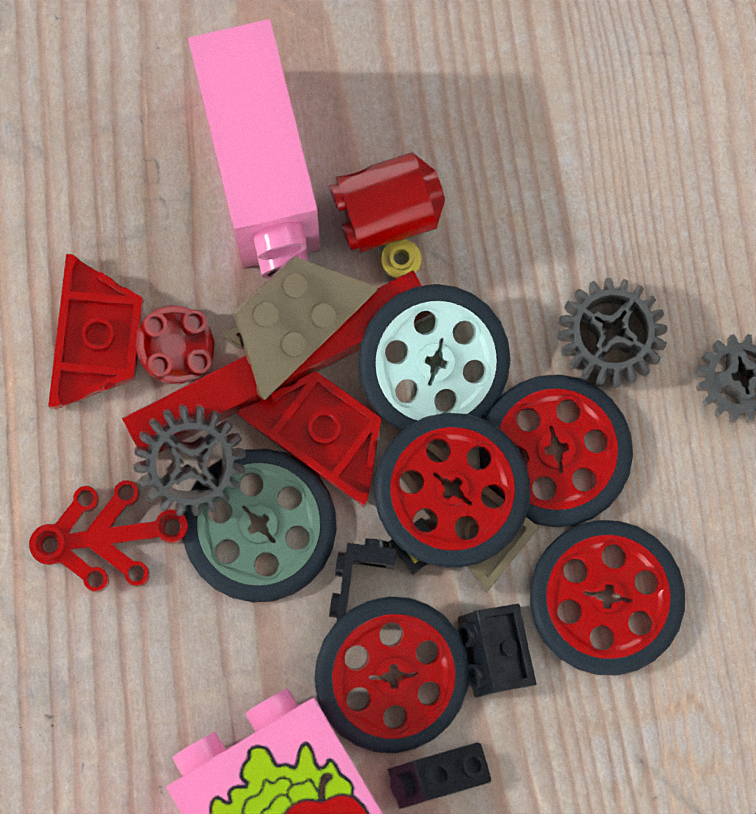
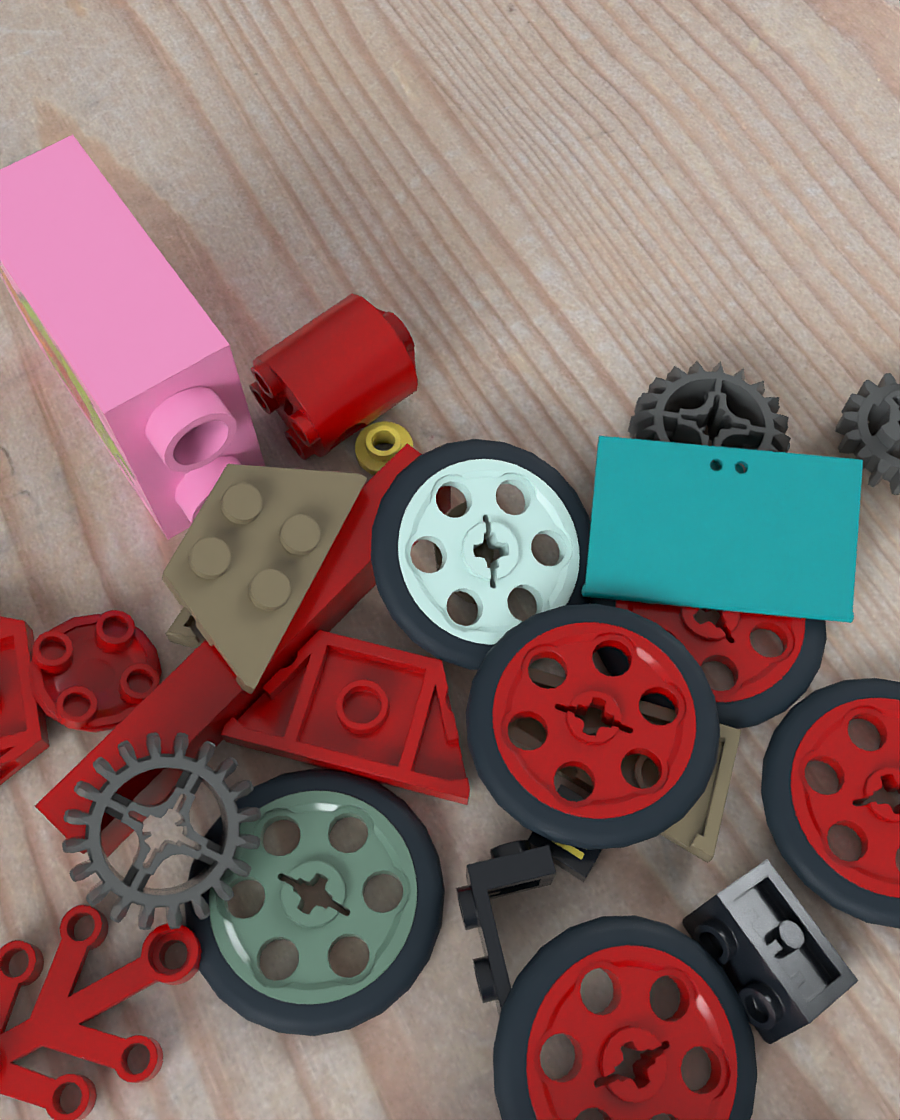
camera: 20 degrees left, 15 degrees down
none -> teal container [582,436,863,623]

